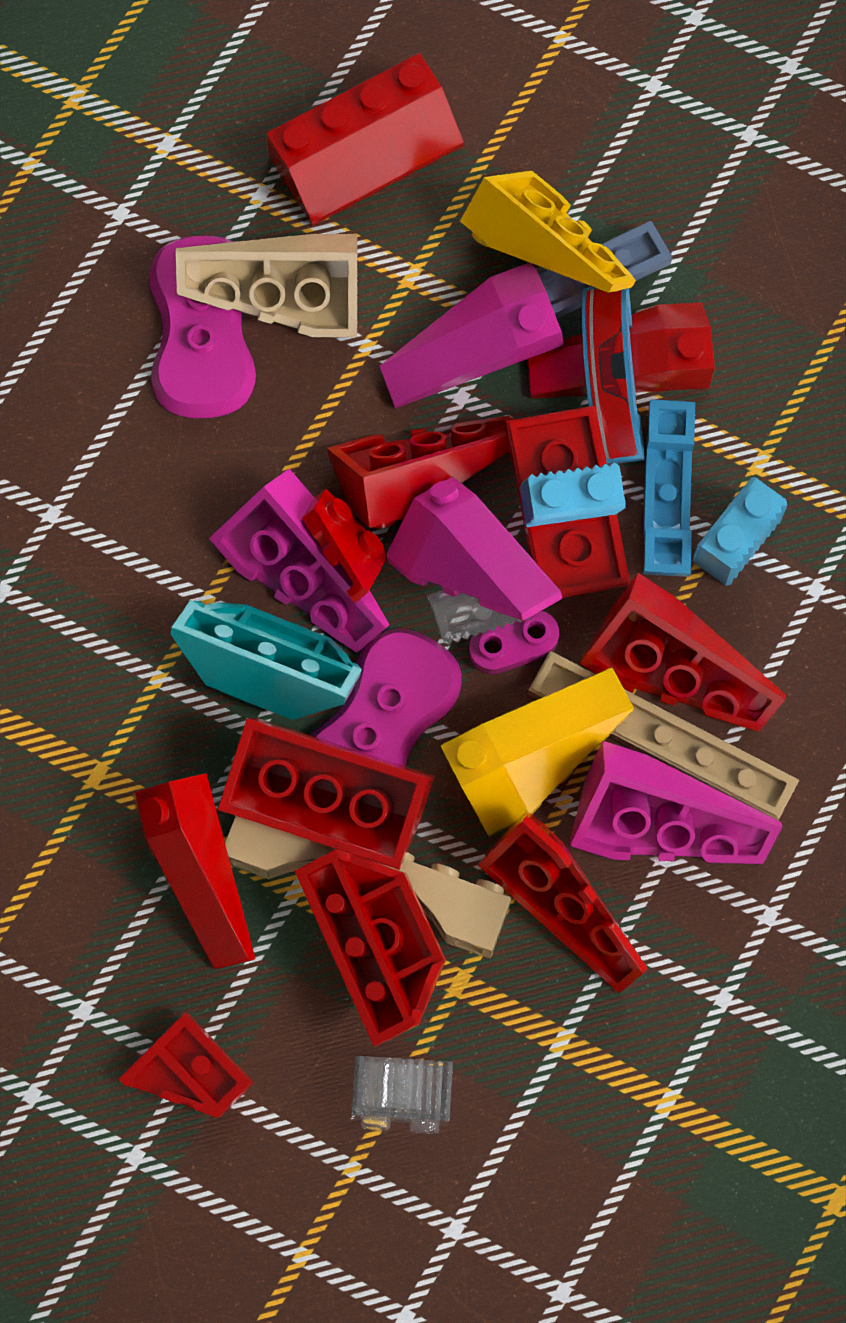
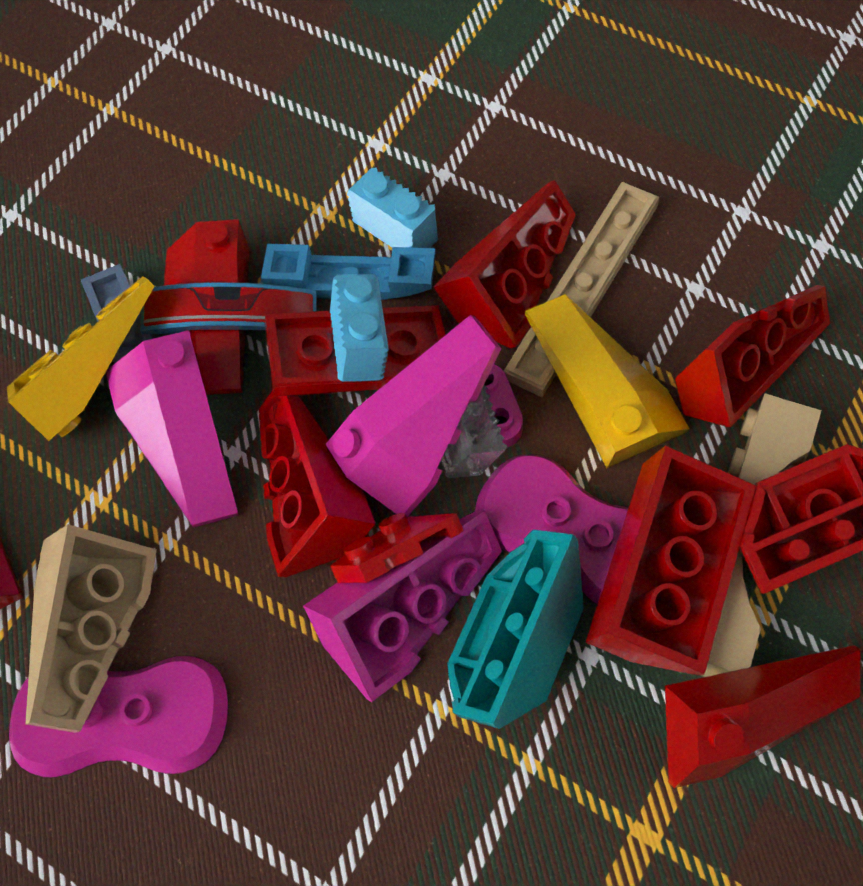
camera: 80 degrees left, 10 degrees down
dark pink wedge [570,741,782,864] -> none

